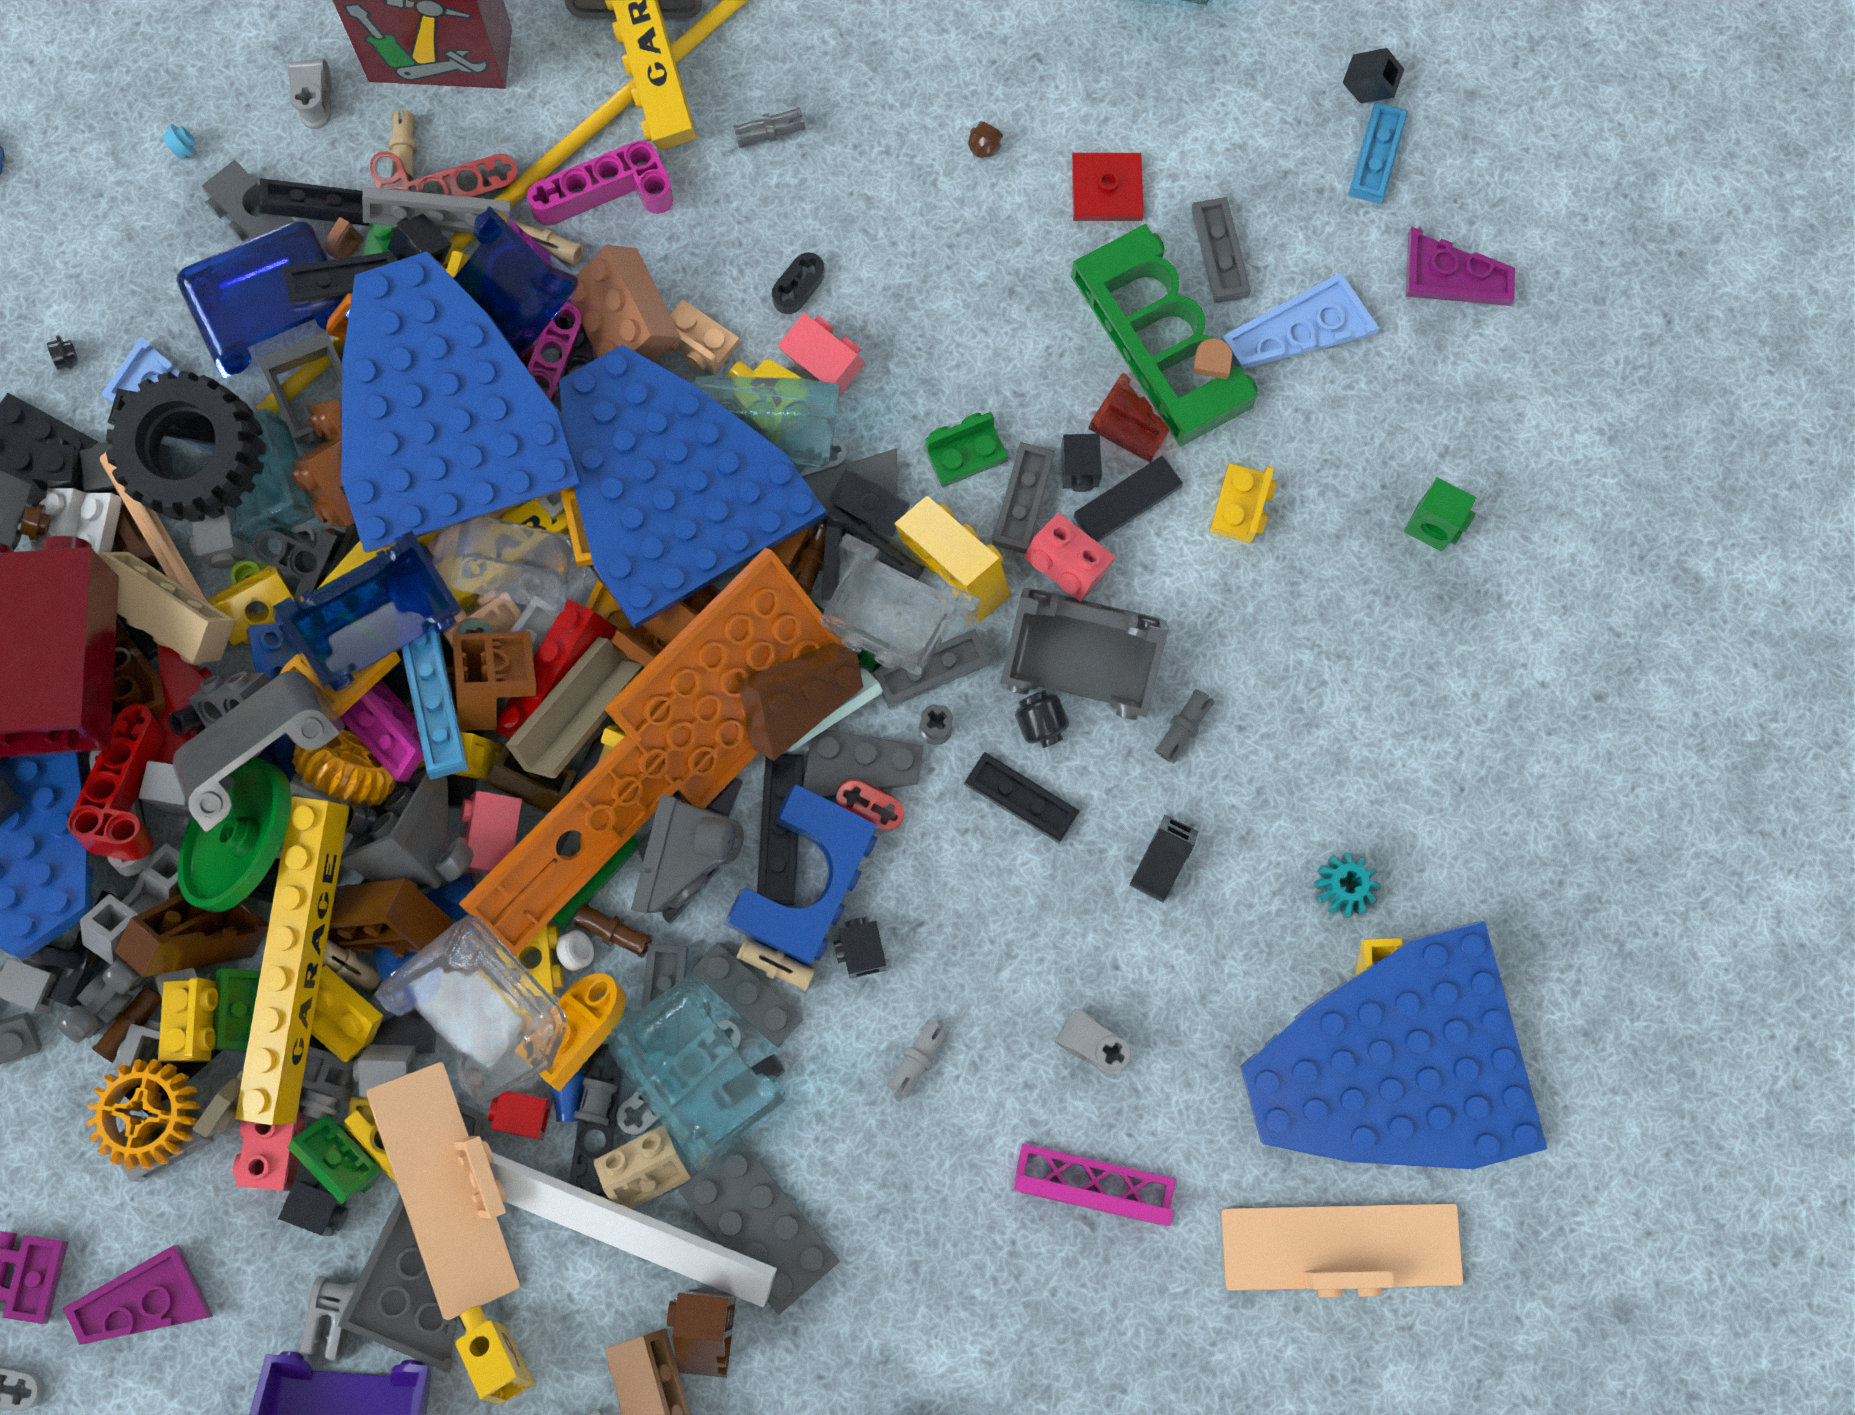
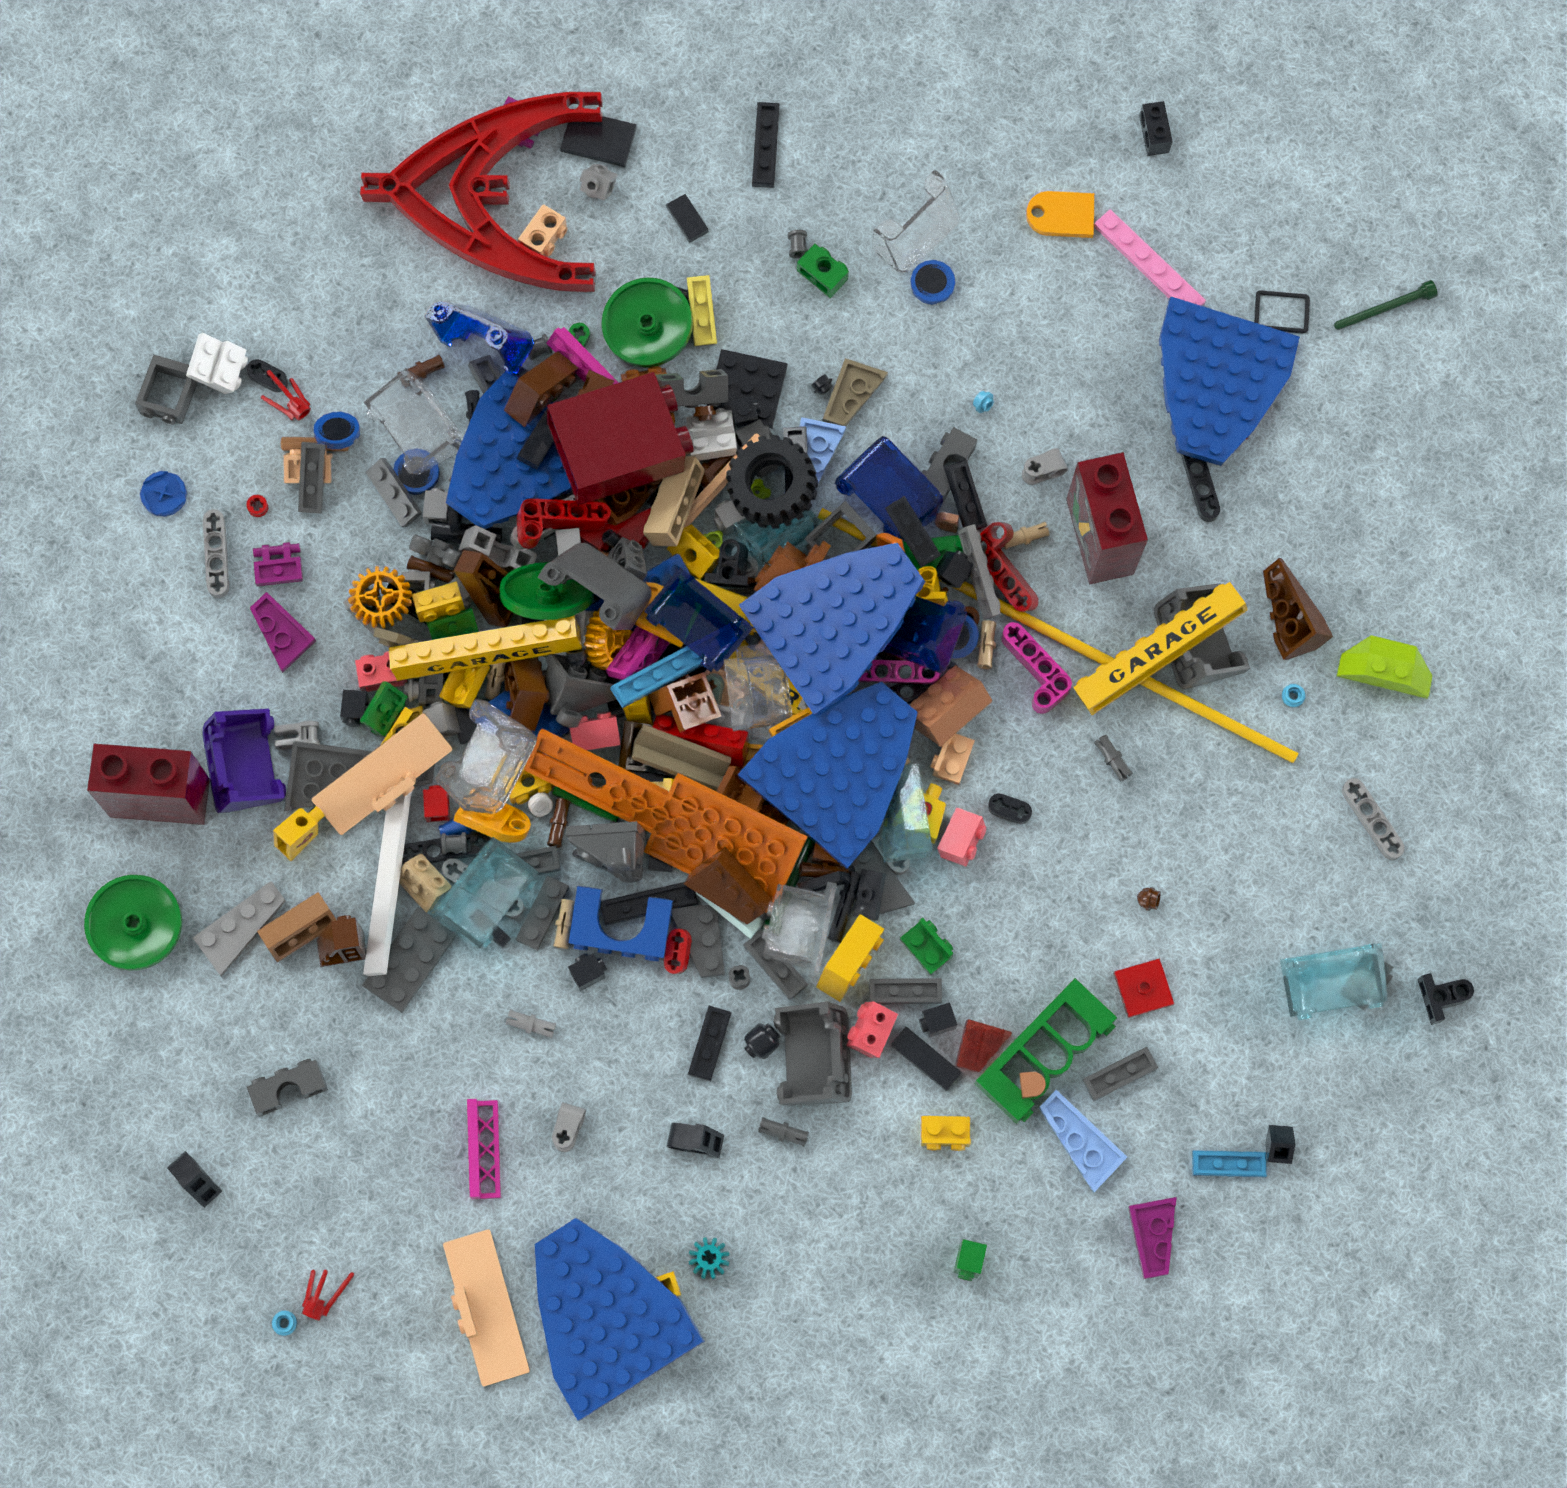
camera: 75 degrees right, 0 degrees up
none -> dark tan wing [822,358,888,426]

